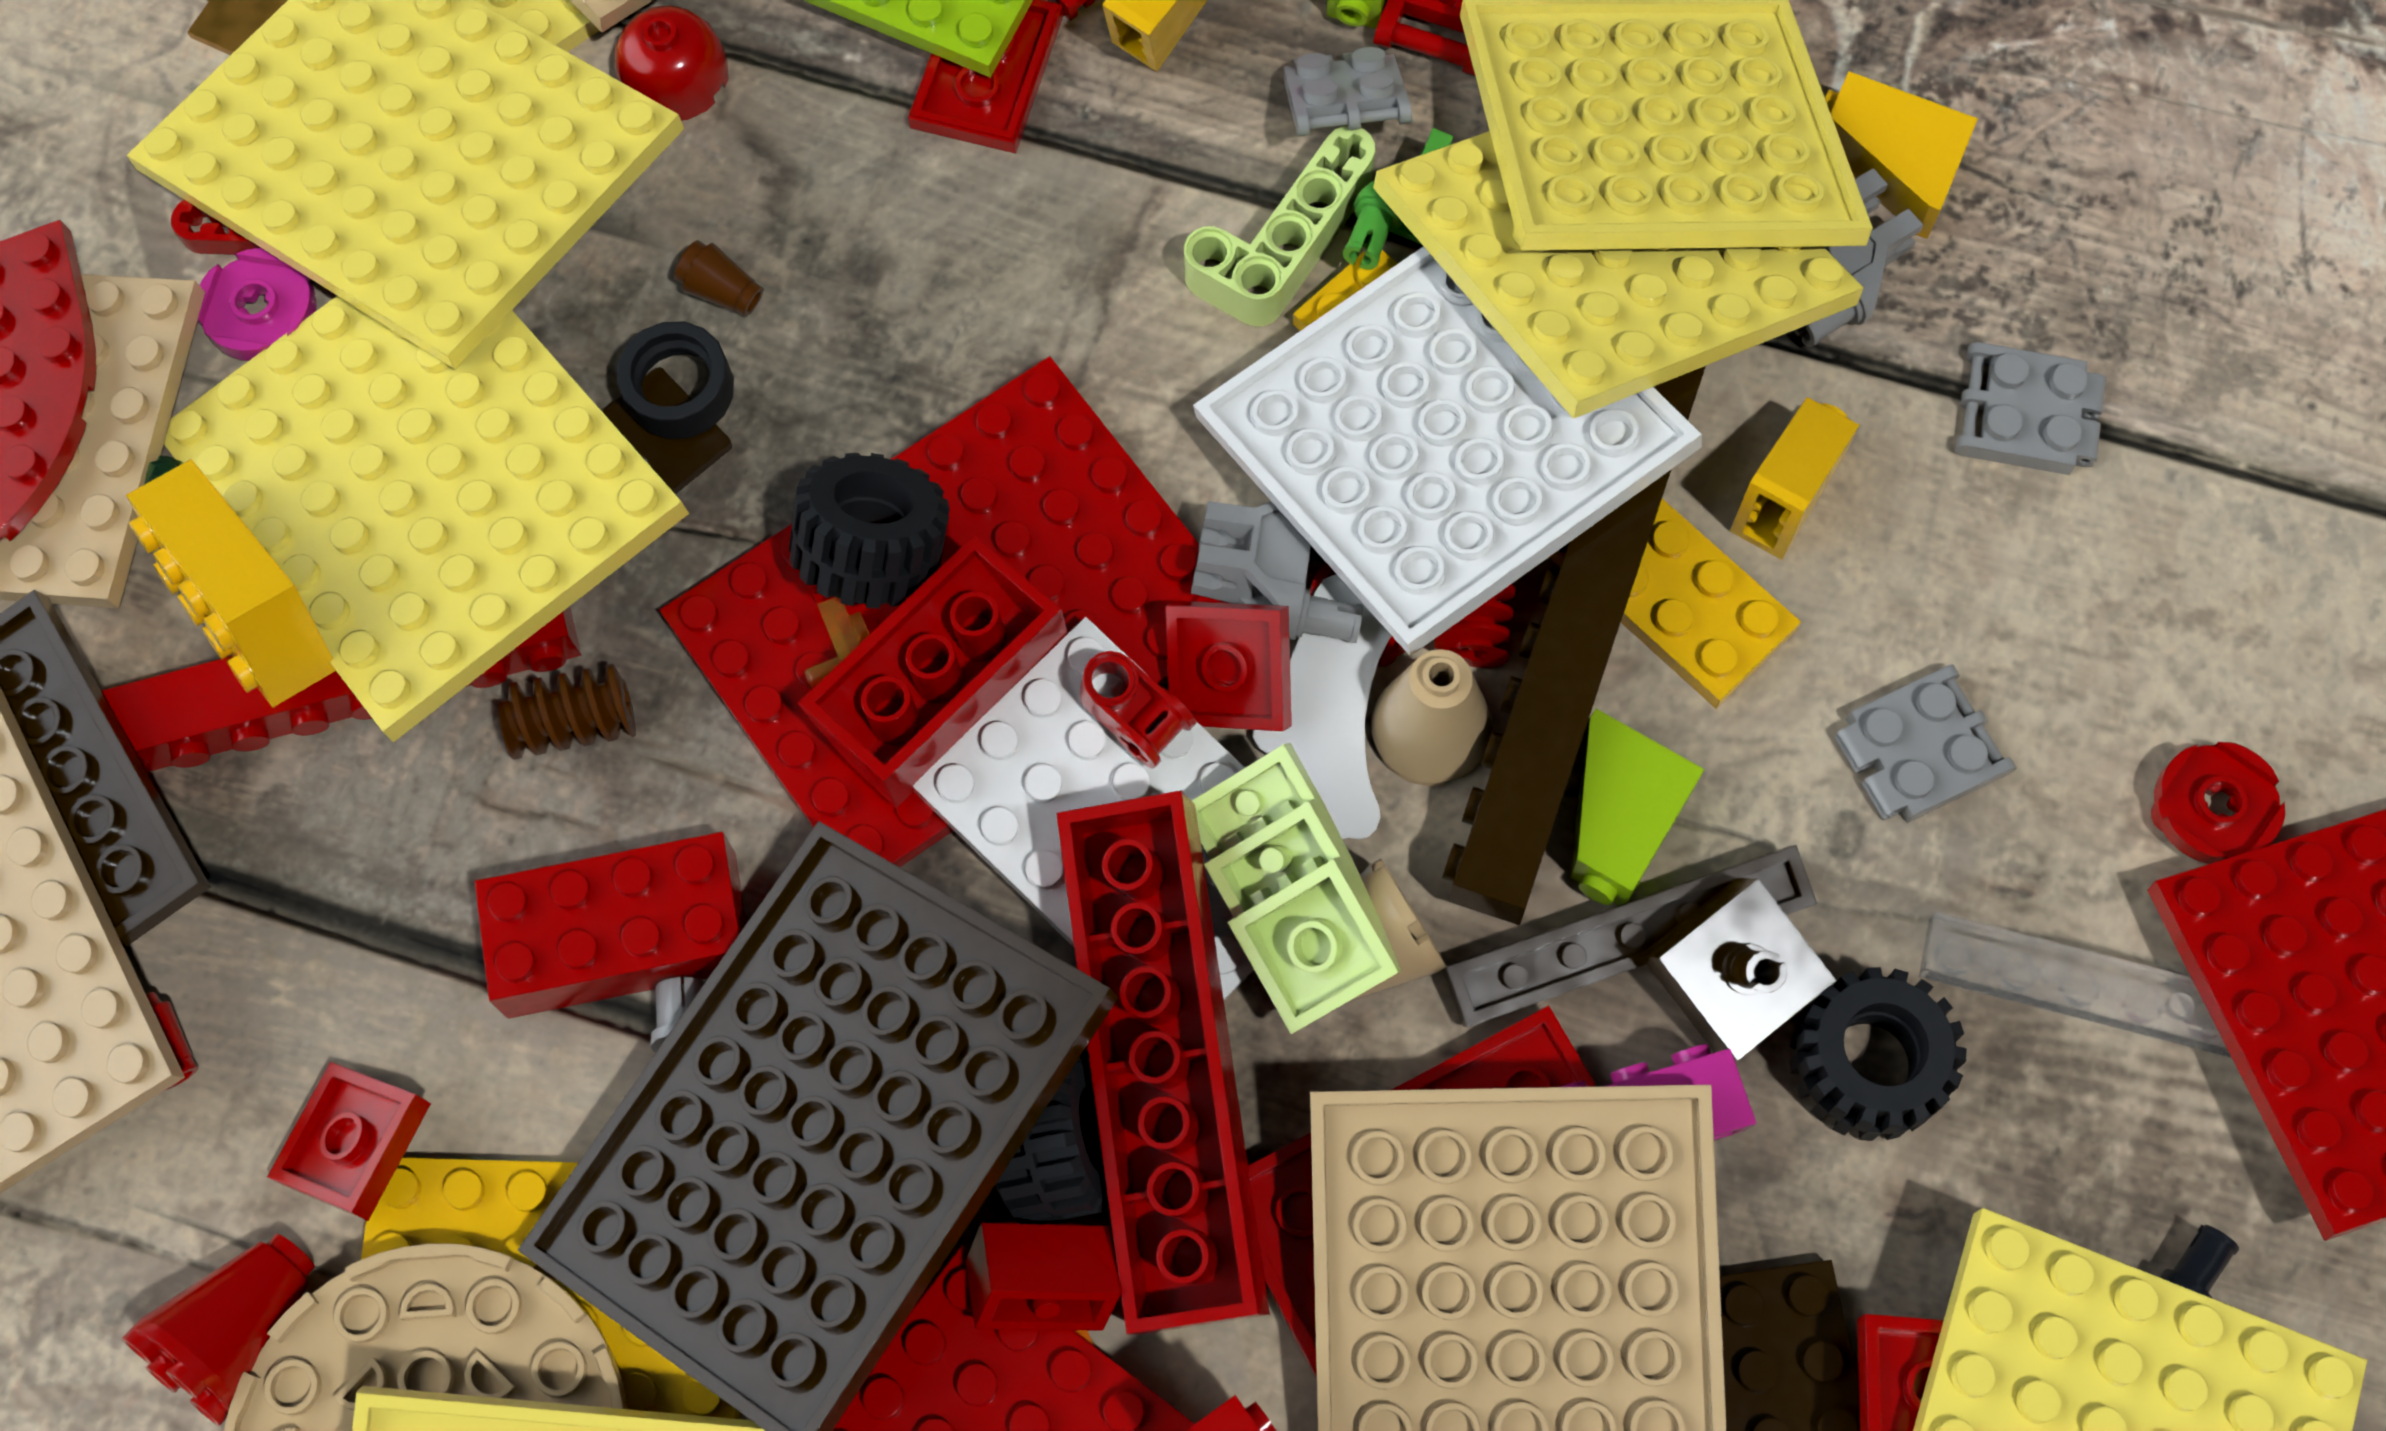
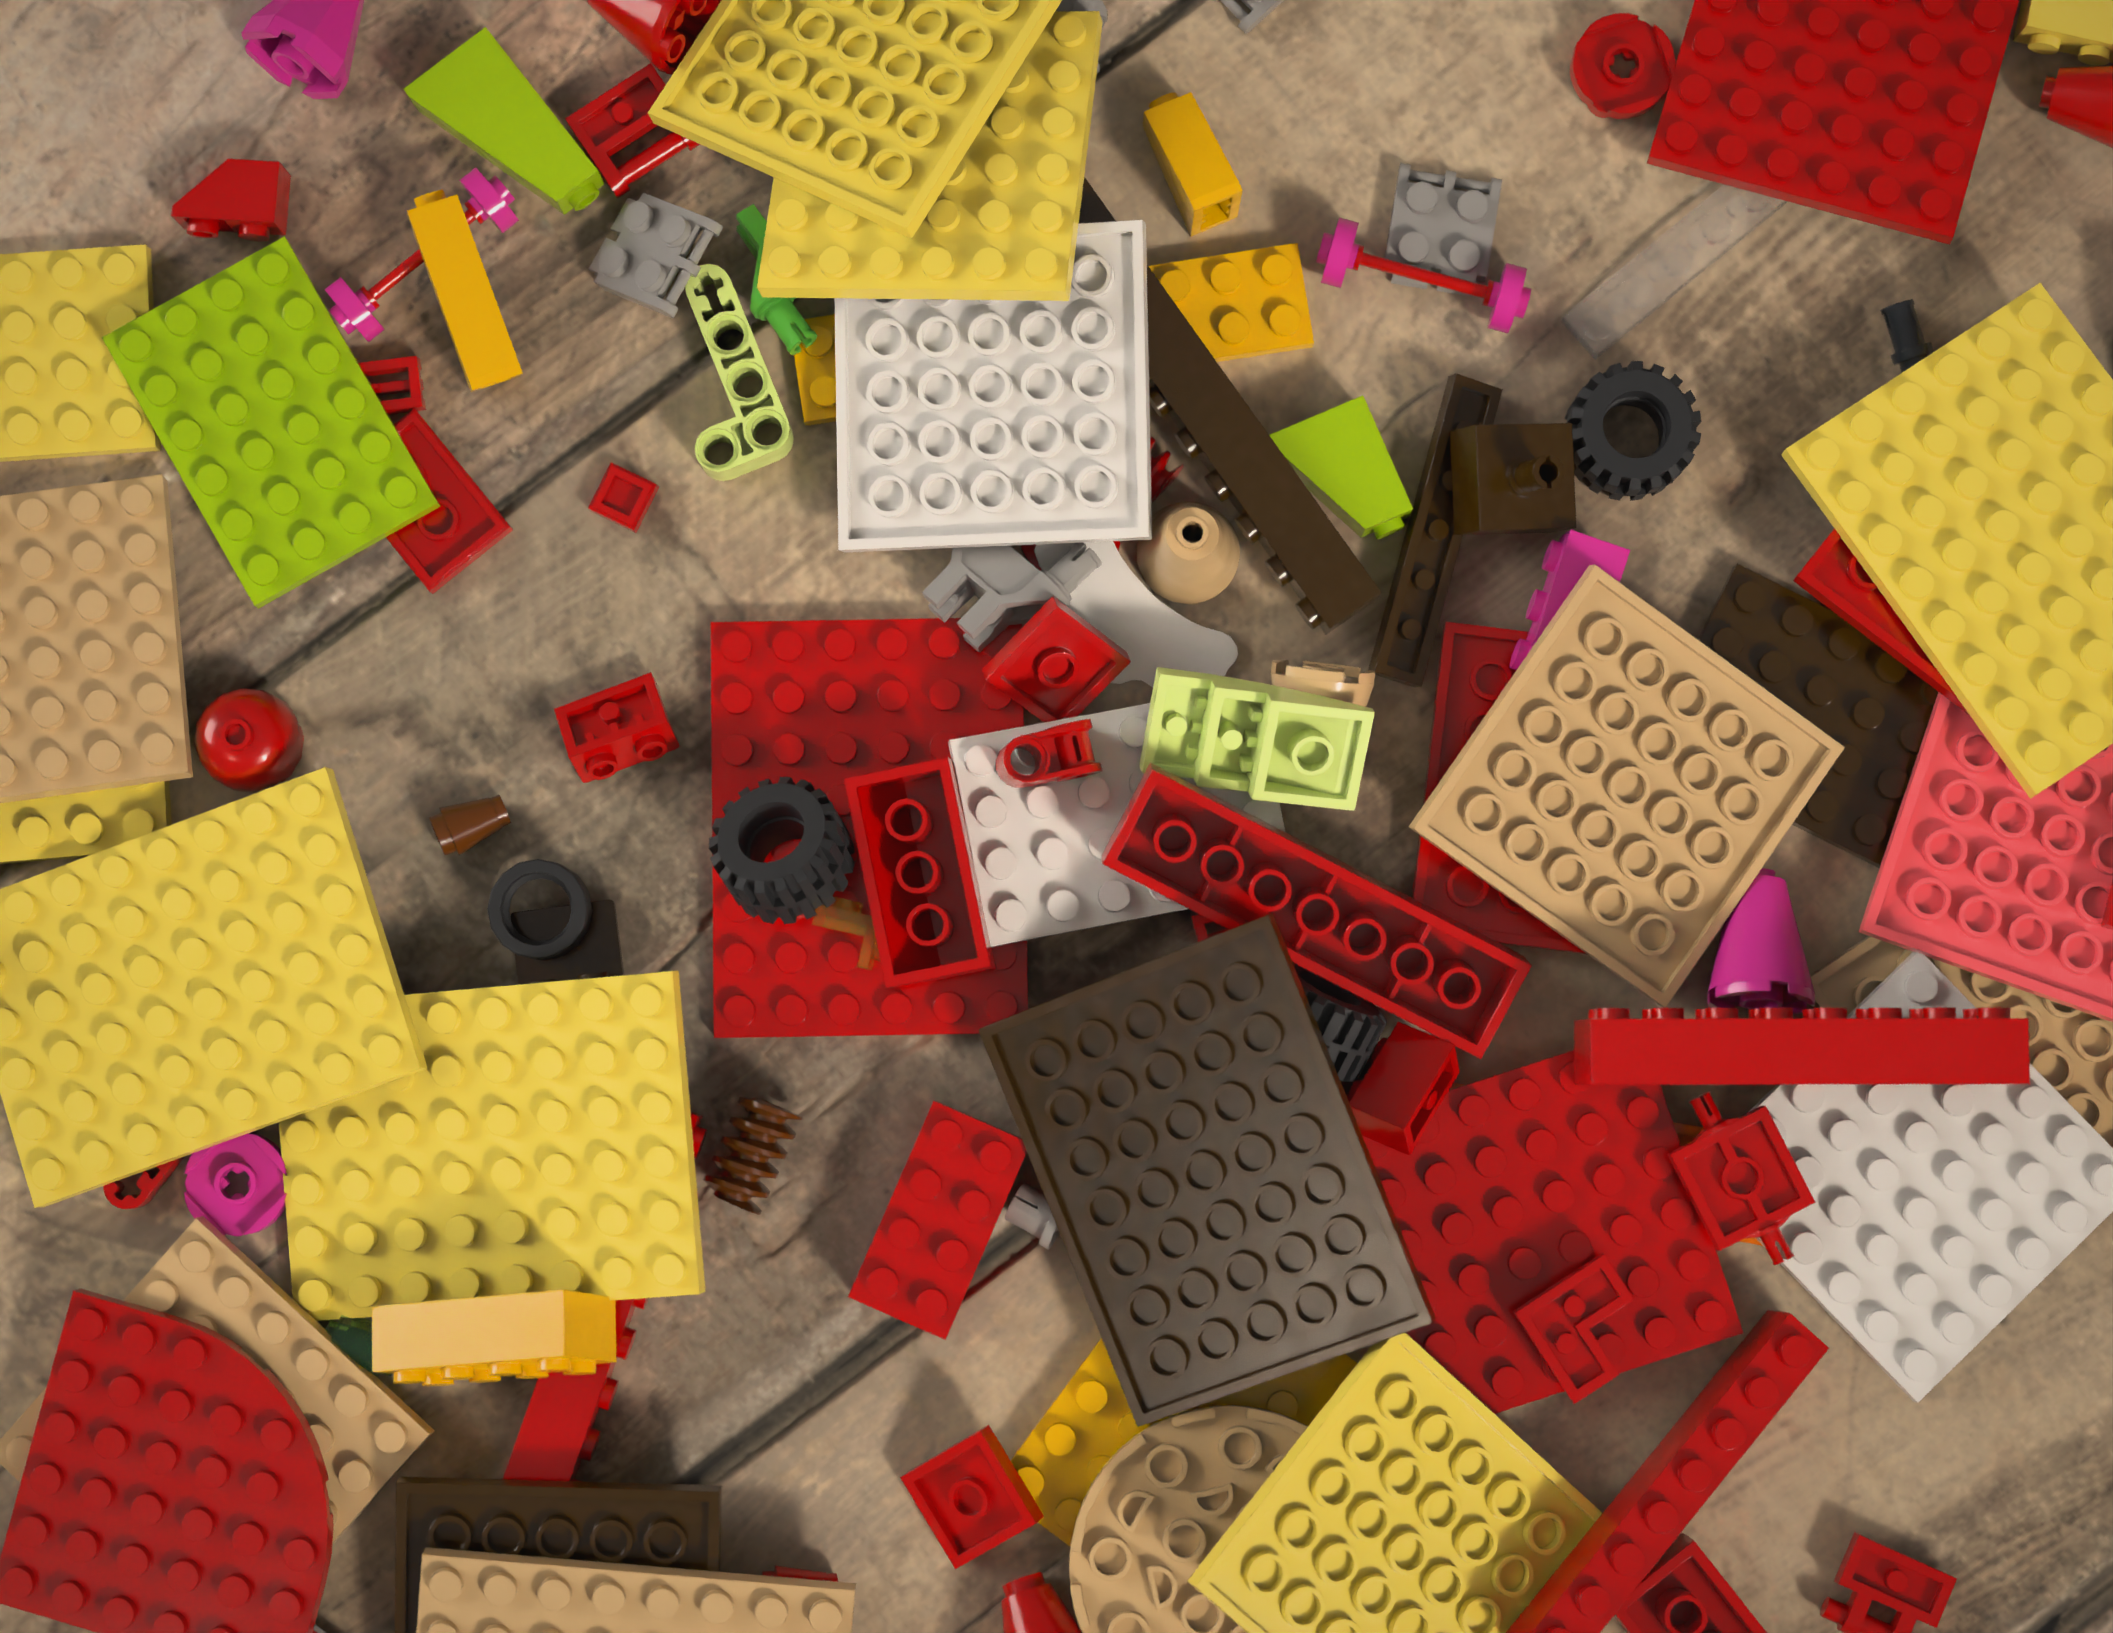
camera: 55 degrees left, 15 degrees up
none -> red bracket [554,672,680,783]
none -> red tile [588,462,659,533]
none -> dark pink axle [1316,217,1532,334]

